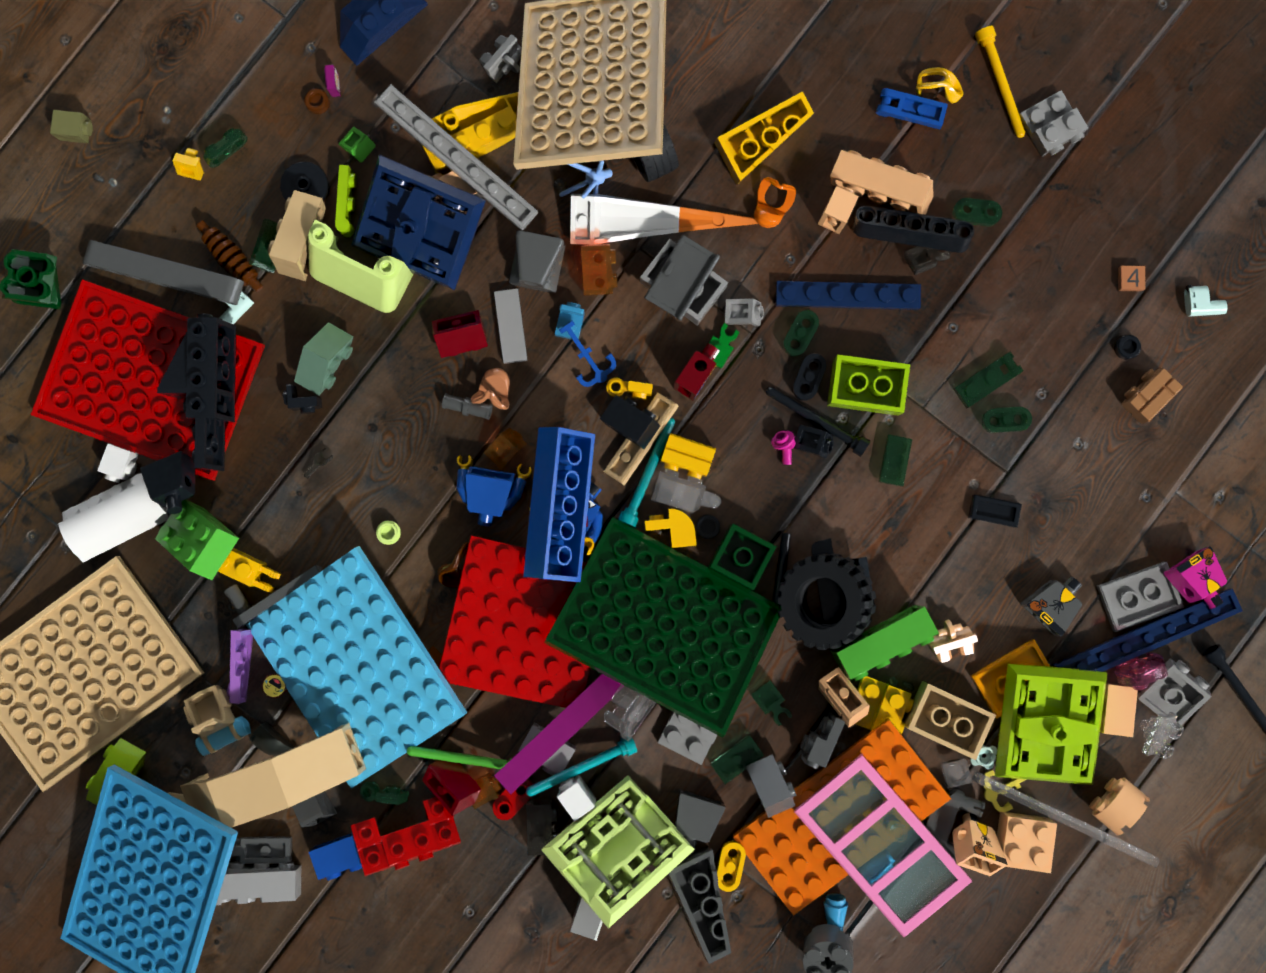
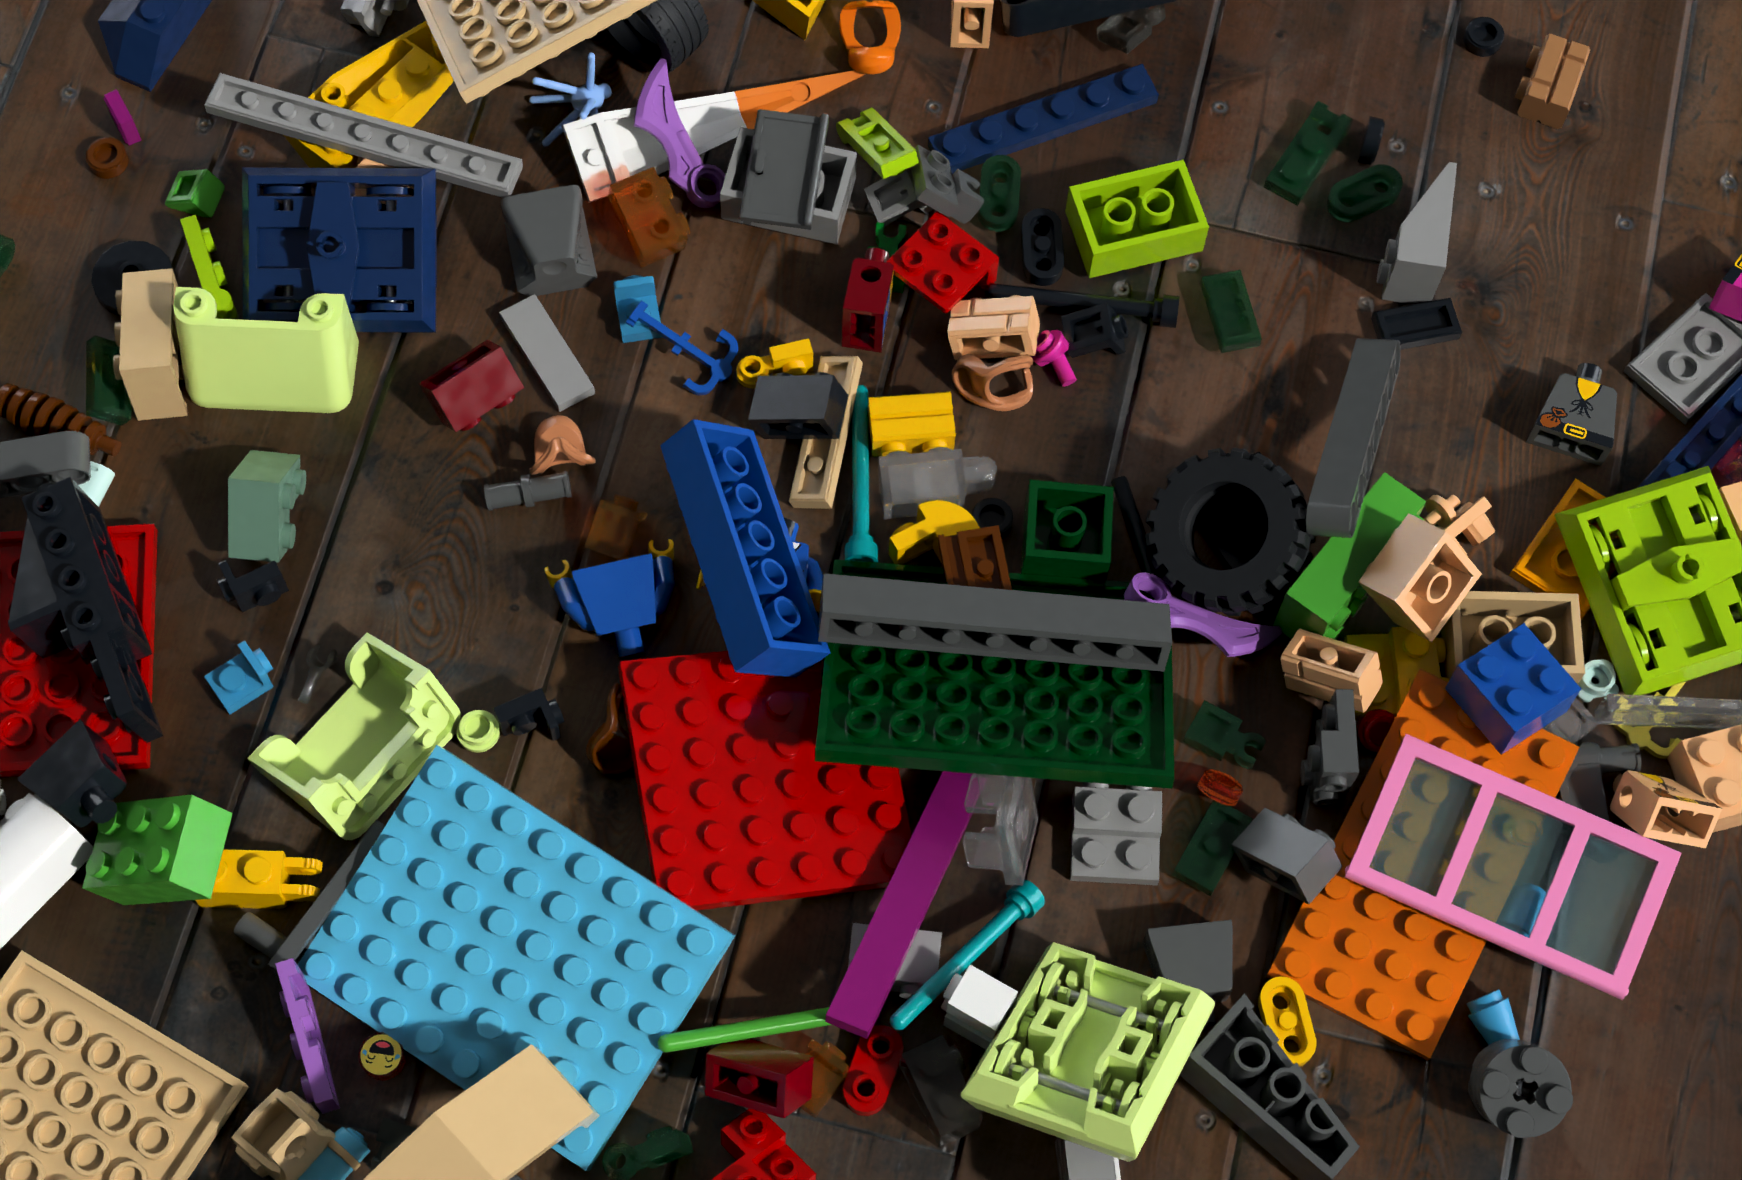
camera: 25 degrees left, 20 degrees down
none -> dark azure bracket [204,640,274,715]
none -> yellowish green windscreen [247,632,461,840]
none -> black bracket [493,688,565,741]
none -> medium lavender piece [634,58,726,208]
none -> dark grey brick [818,574,1172,672]
none -> lime plate [836,107,919,179]
none -> red bracket [887,211,999,313]
none -> dark grey plate [911,145,984,224]
none -> reddish brown plate [938,525,1012,590]
none -> light nougat brick [947,295,1040,360]
none -> nougat piece [951,354,1033,411]
none -> medium lavender piece [1123,572,1282,657]
none -> clear red tile [1197,769,1243,806]
none -> dark grey beam [1306,338,1401,538]
none -> red plate [1357,709,1395,752]
none -> black tile [1358,116,1385,165]
none -> light nougat brick [1358,513,1482,642]
none -> light grey slope [1377,162,1457,304]
none -> blue brick [1445,623,1581,755]

